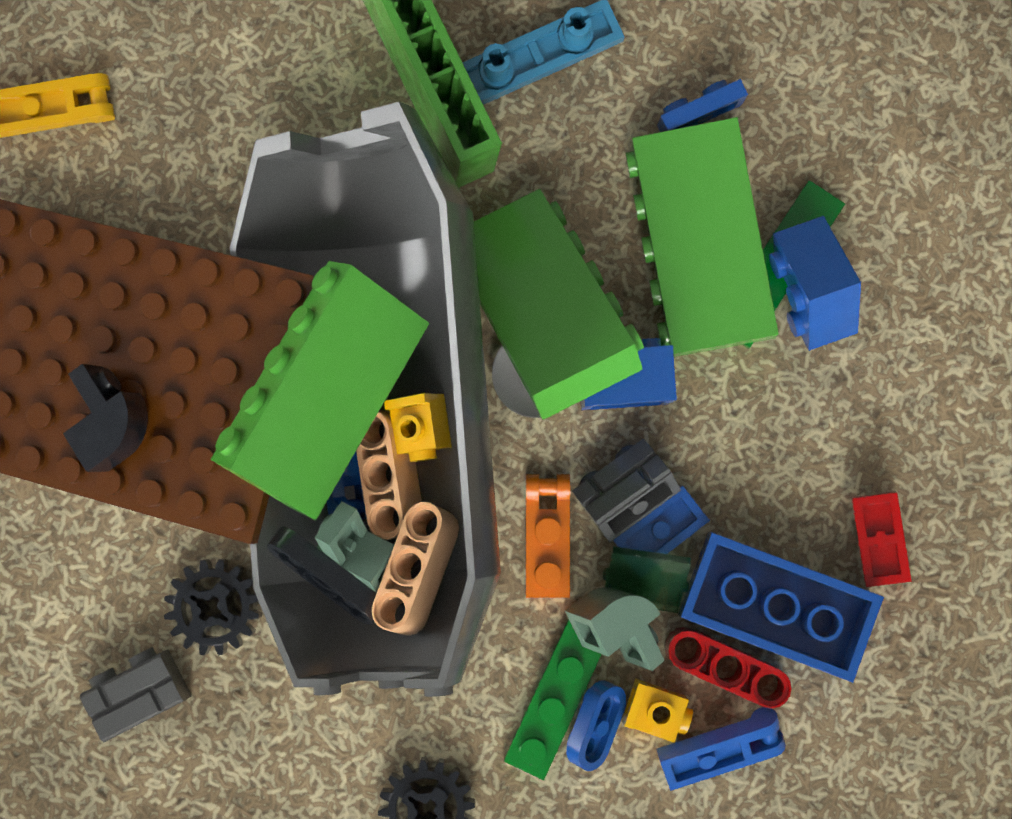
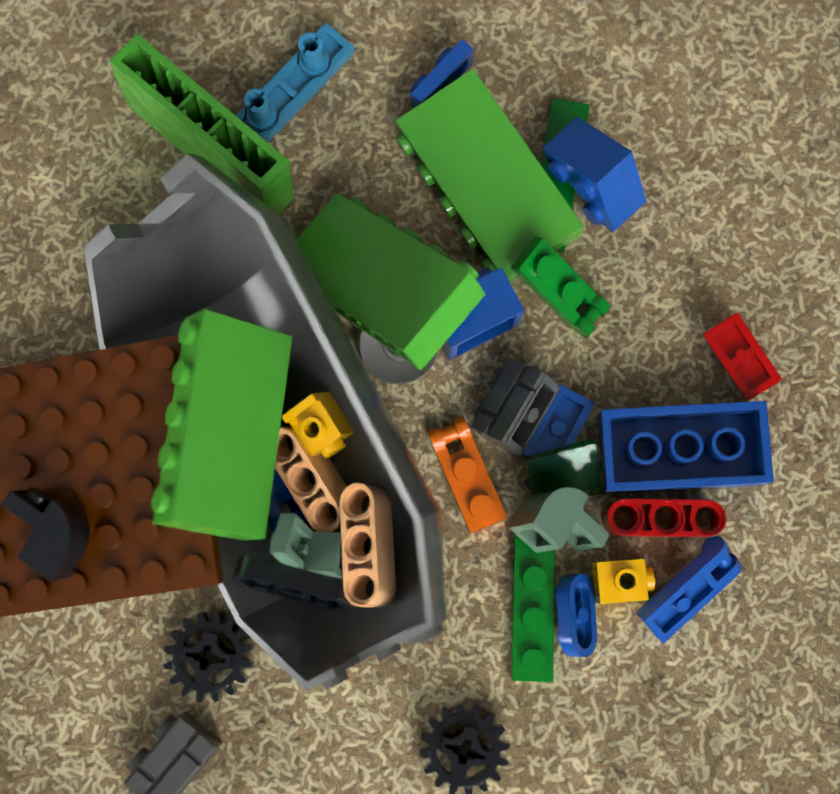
camera: 25 degrees left, 5 degrees down
none -> green plate [511,237,611,338]

